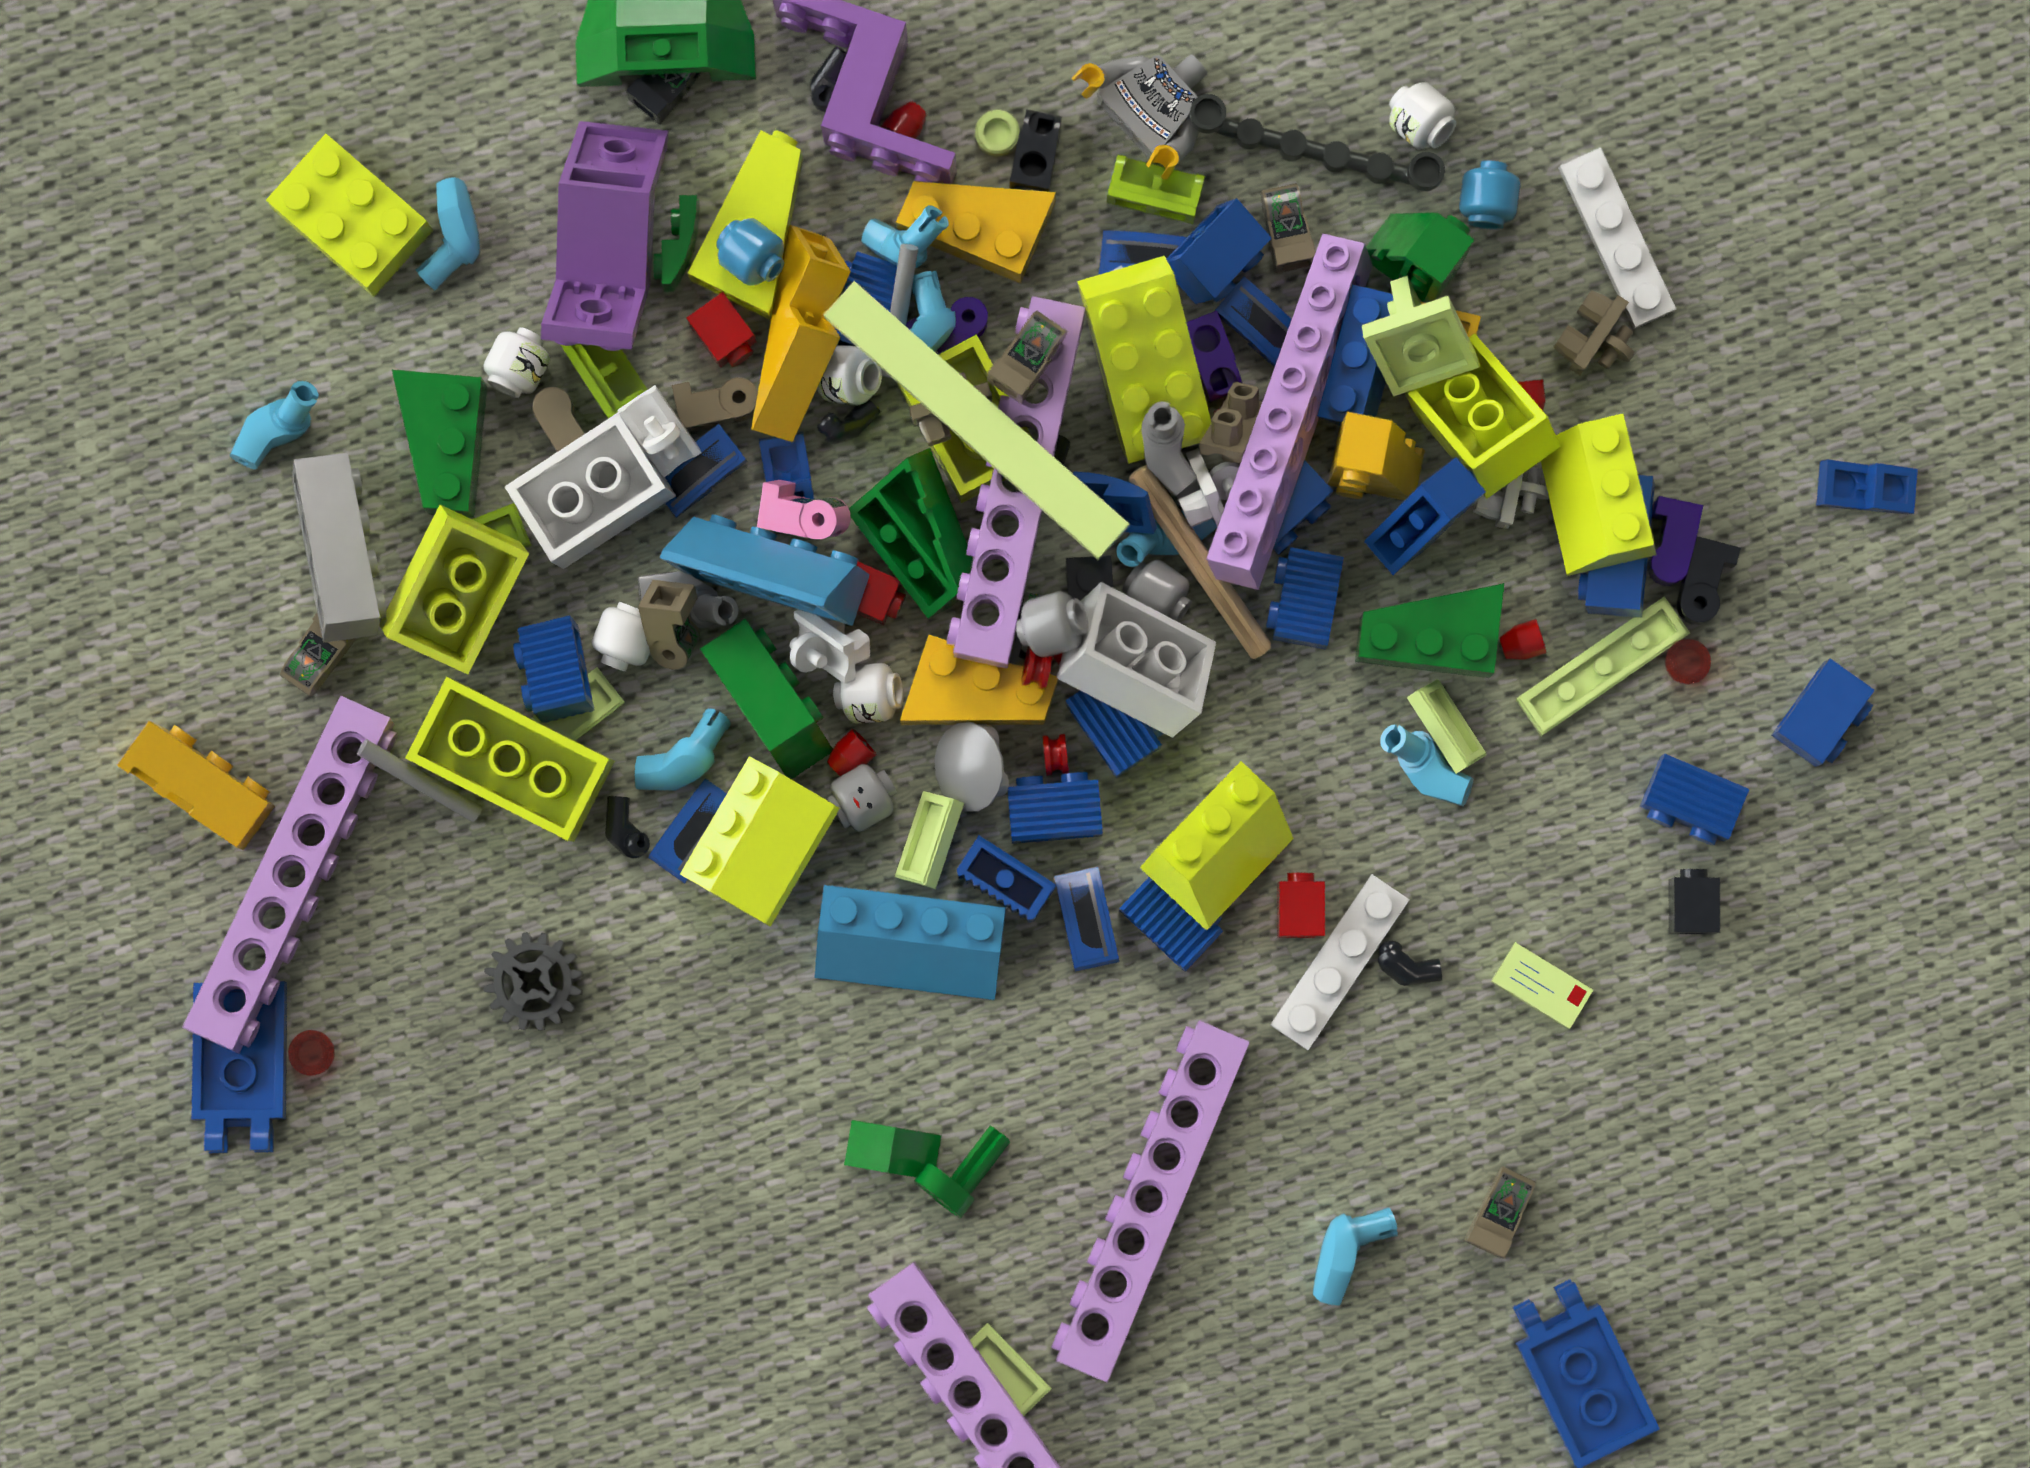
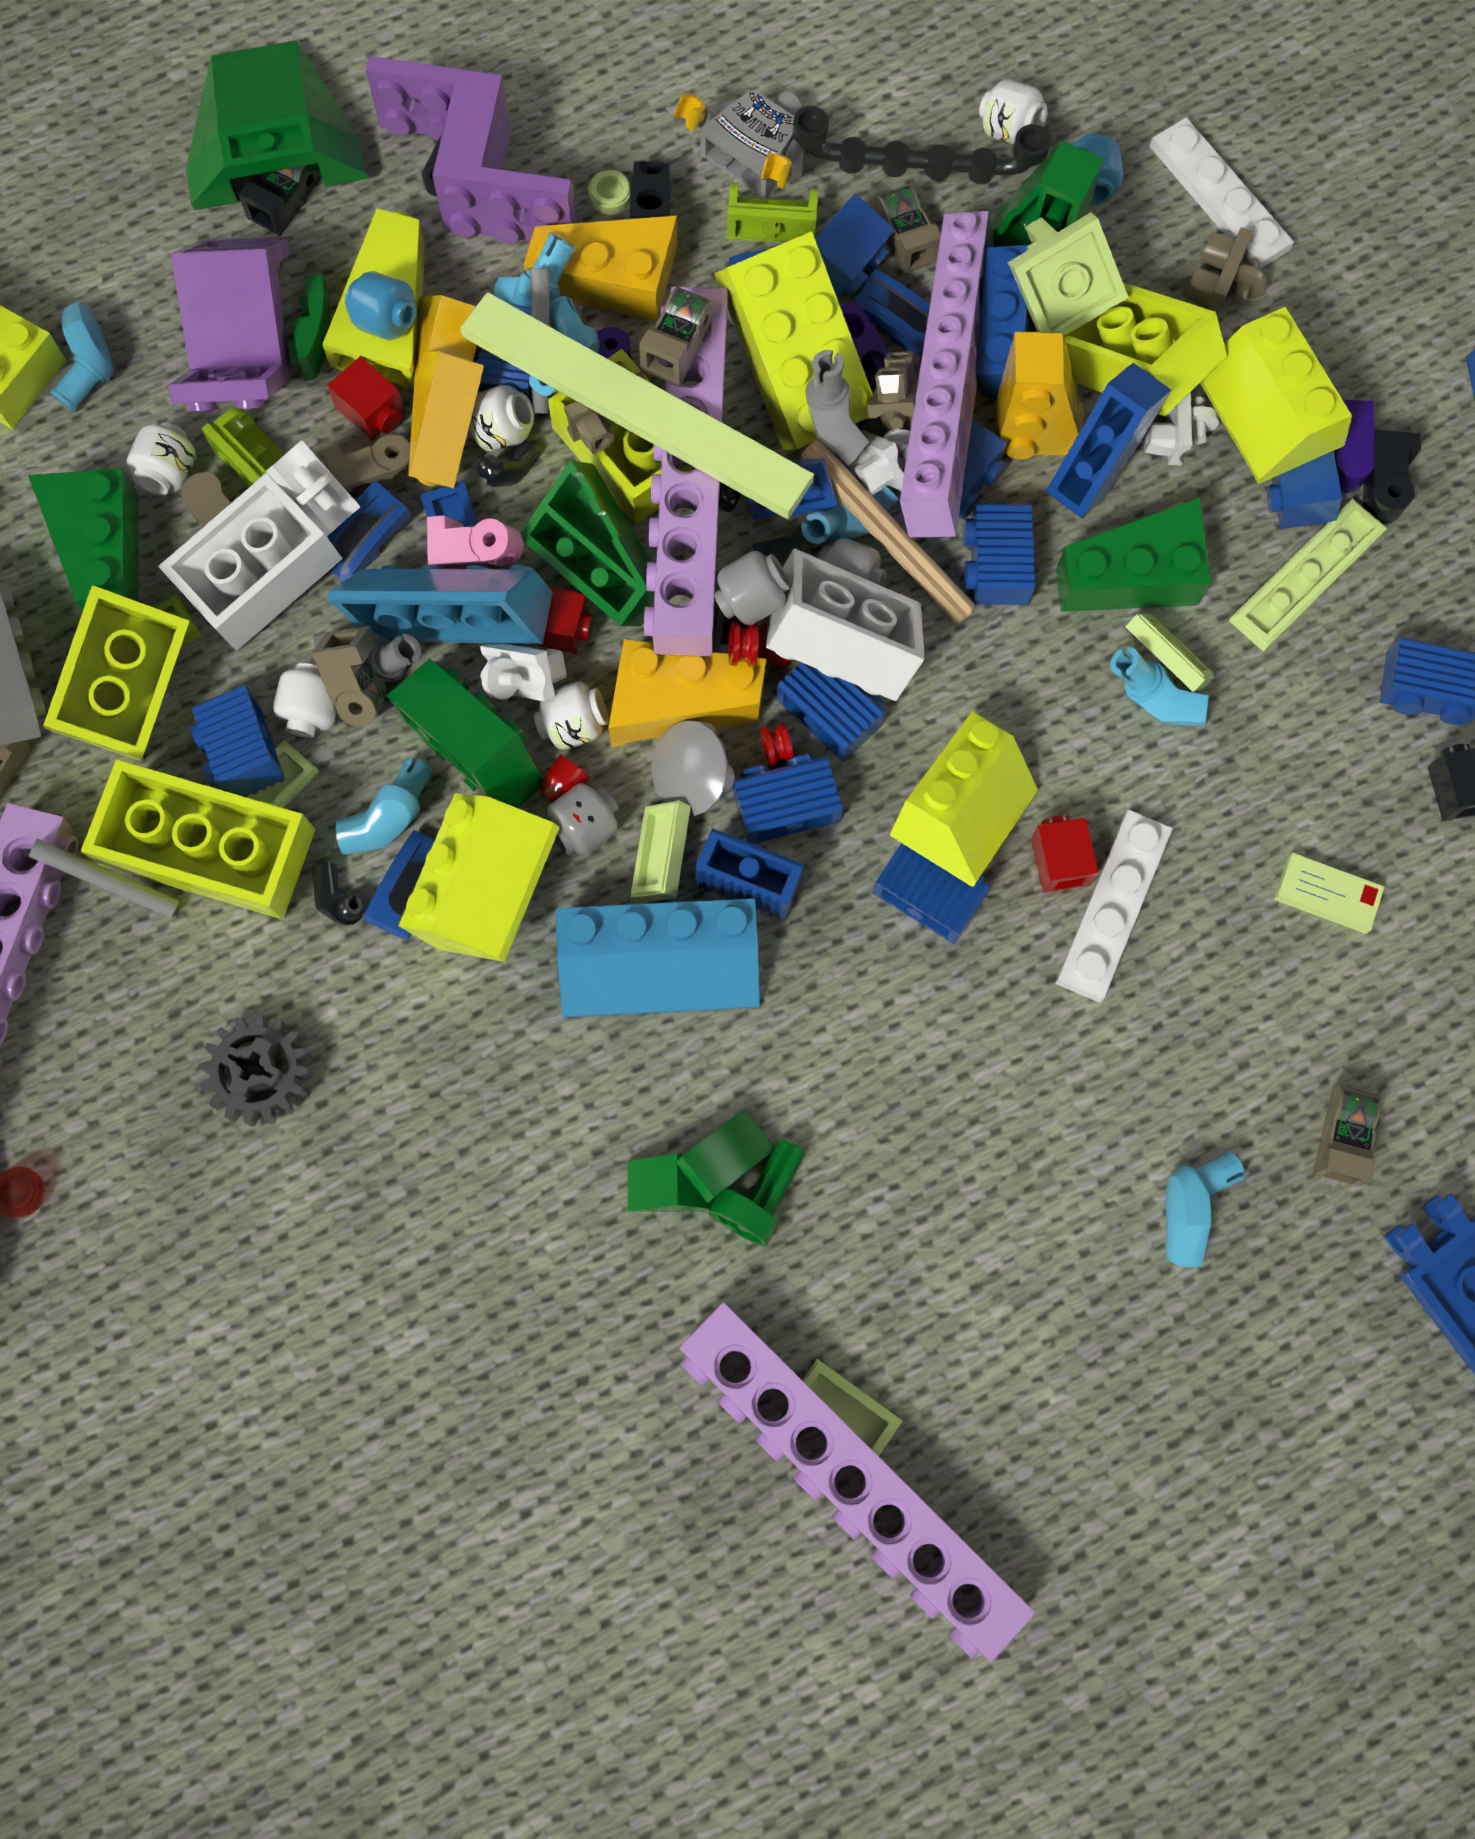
camera: 15 degrees left, 10 degrees down
lavender brick [1051,1020,1250,1382] -> none
blue slope [1054,867,1119,972] -> none
black arm [1378,941,1442,986] -> none
red hose [1499,619,1547,660] -> none
clear red plate [1665,639,1711,685] -> none
none -> green slope [676,1109,775,1203]

